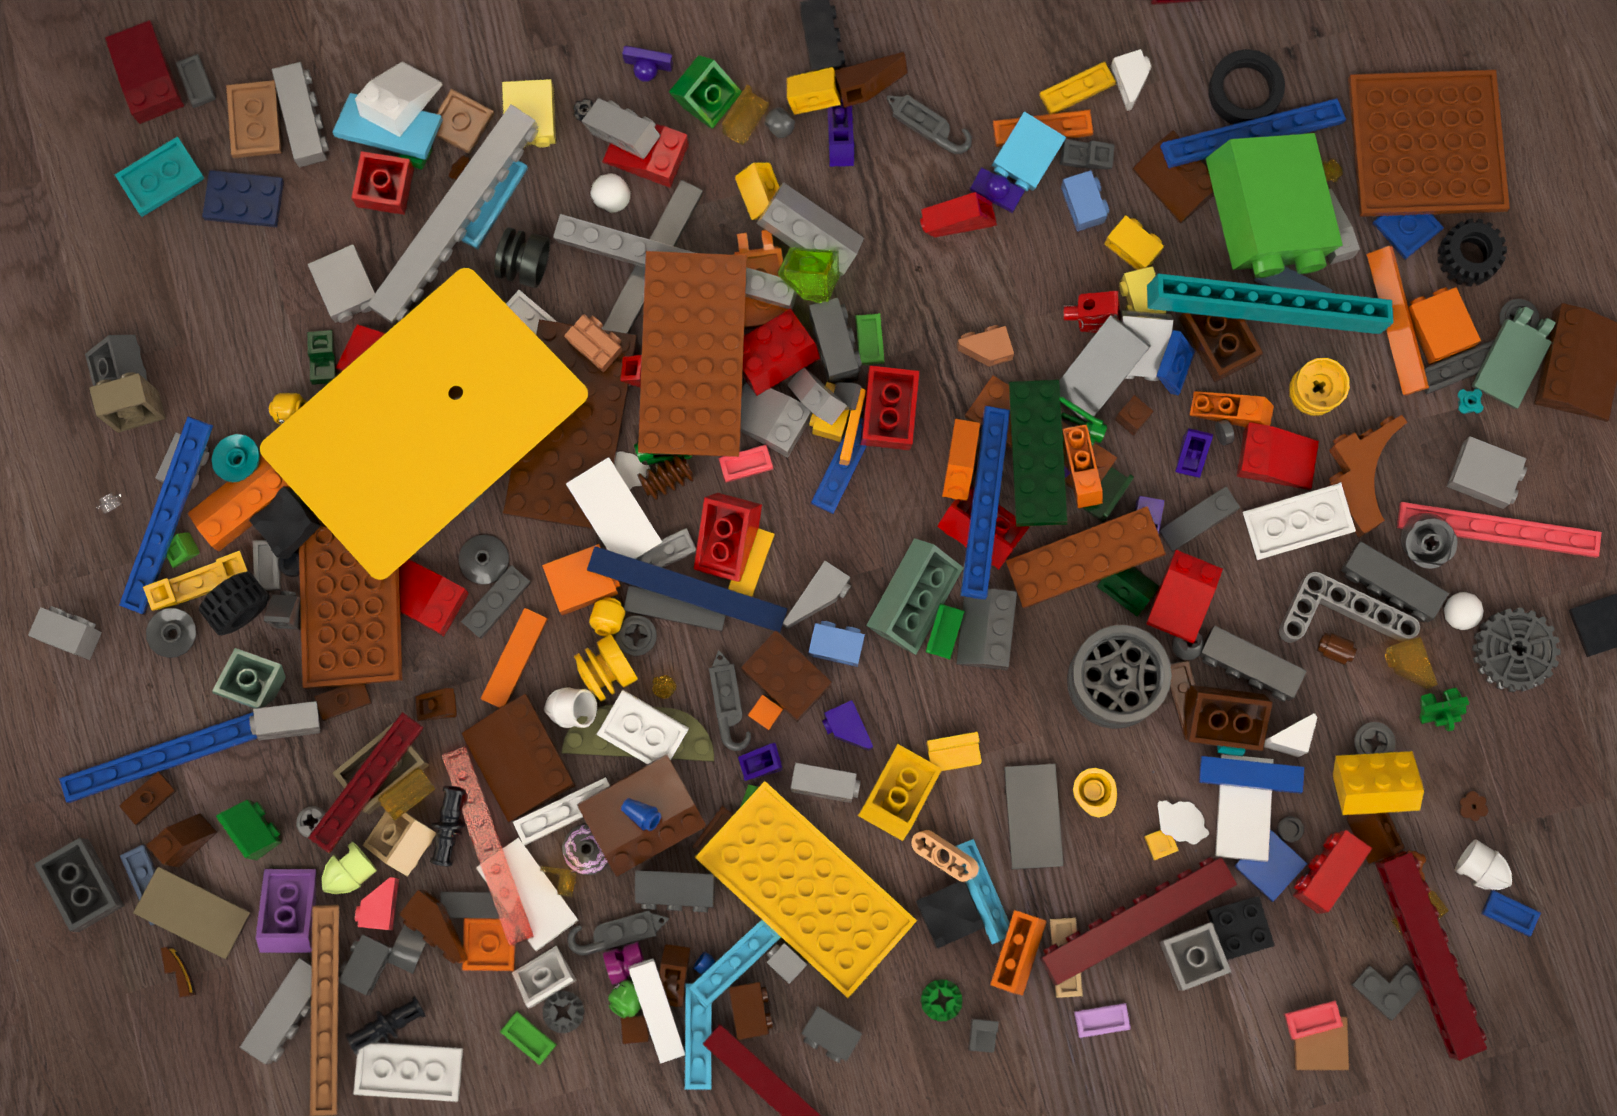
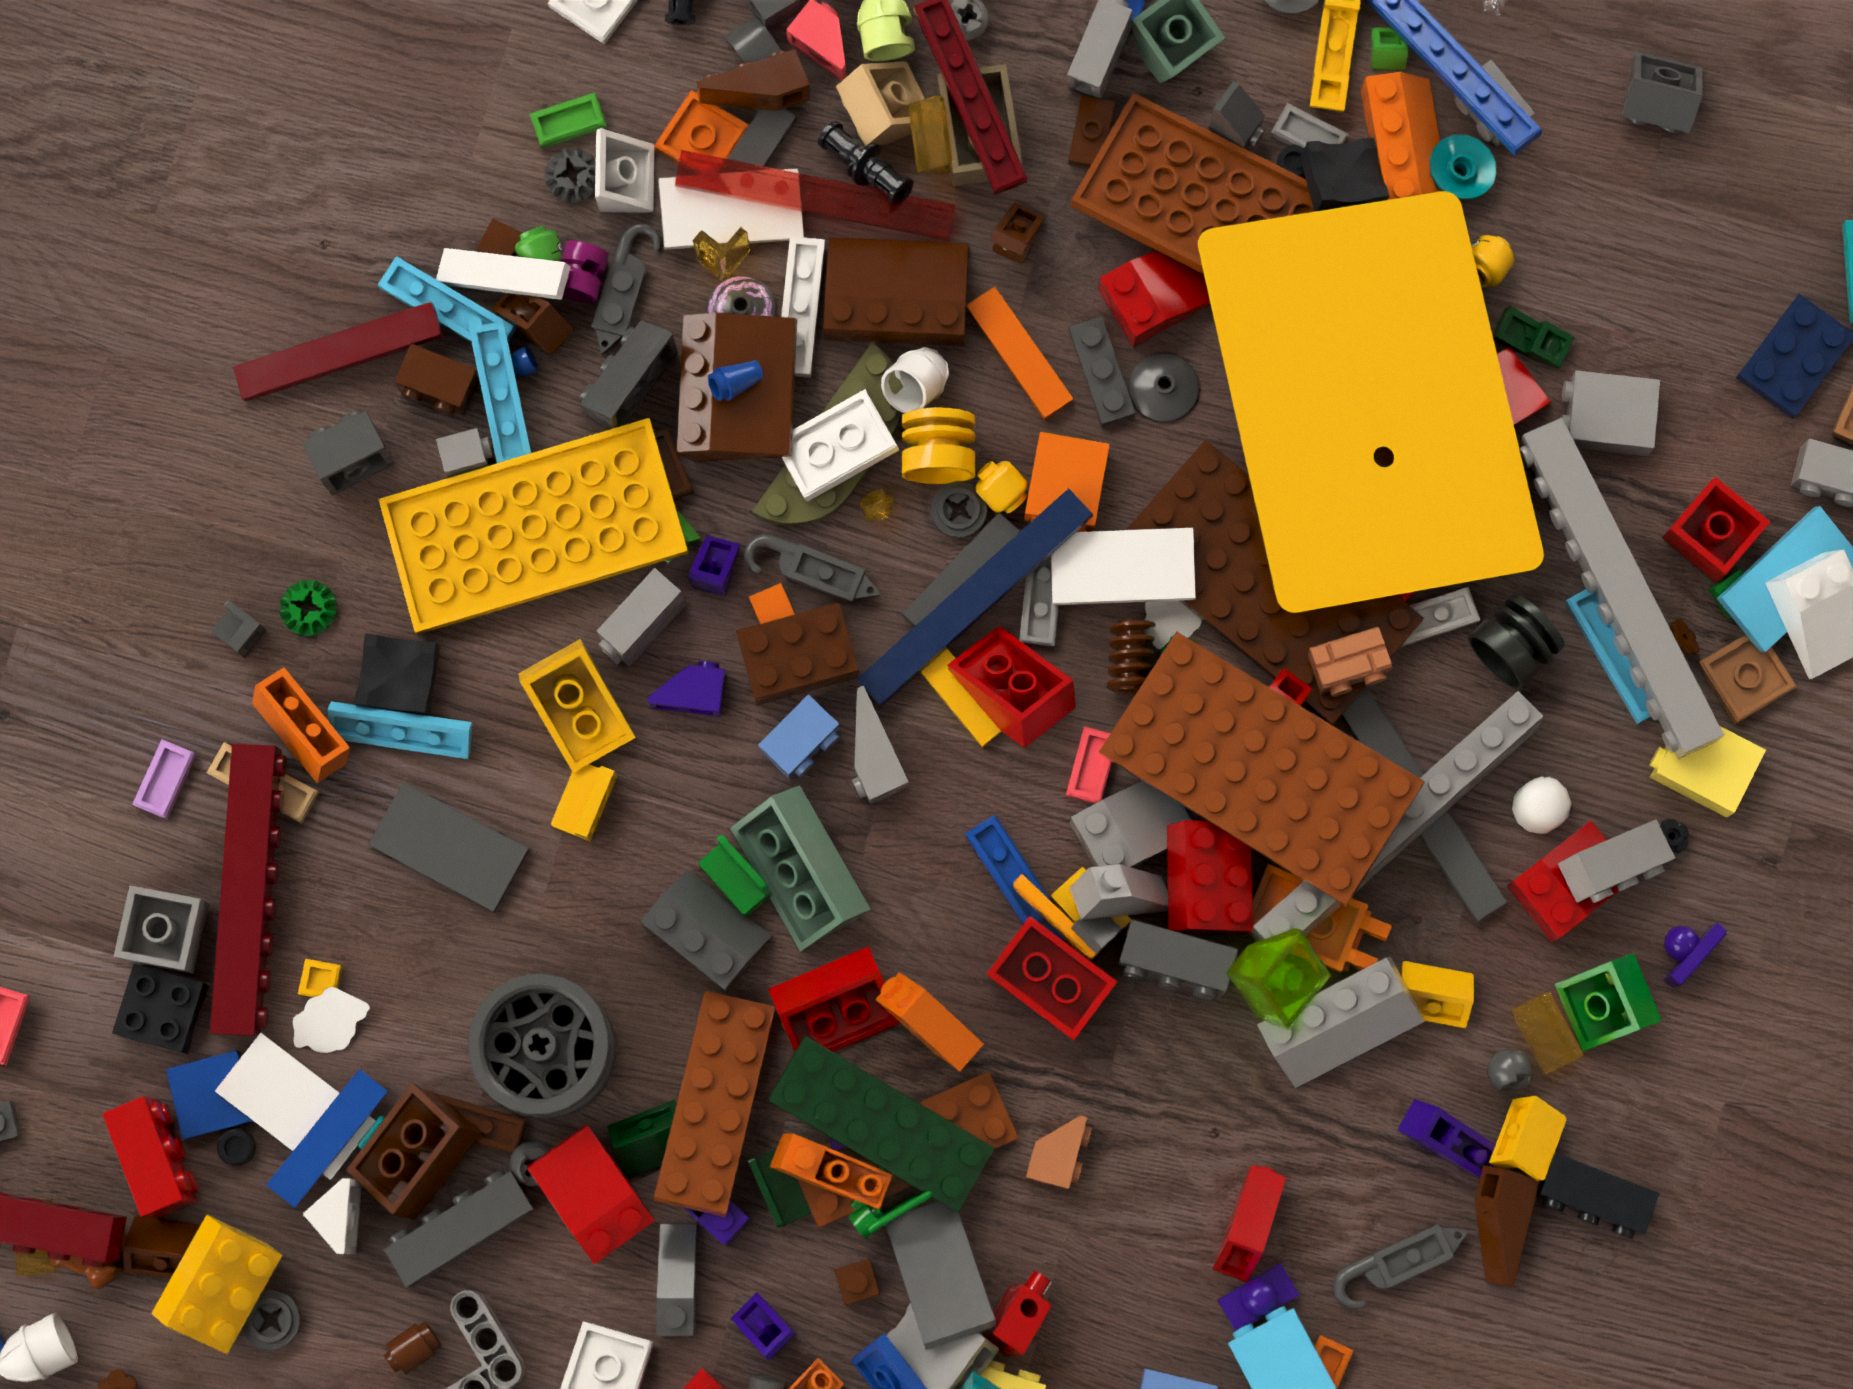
camera: 120 degrees right, 0 degrees up
dark tan brick [89,372,166,433] -> none
black tyre [199,571,270,636] -> none
bright green tile [855,314,884,365] -> none
light nougat beam [911,830,979,882] -> none
blue tile [960,406,1010,600] -> none
yellow piece [1073,768,1117,817] -> none

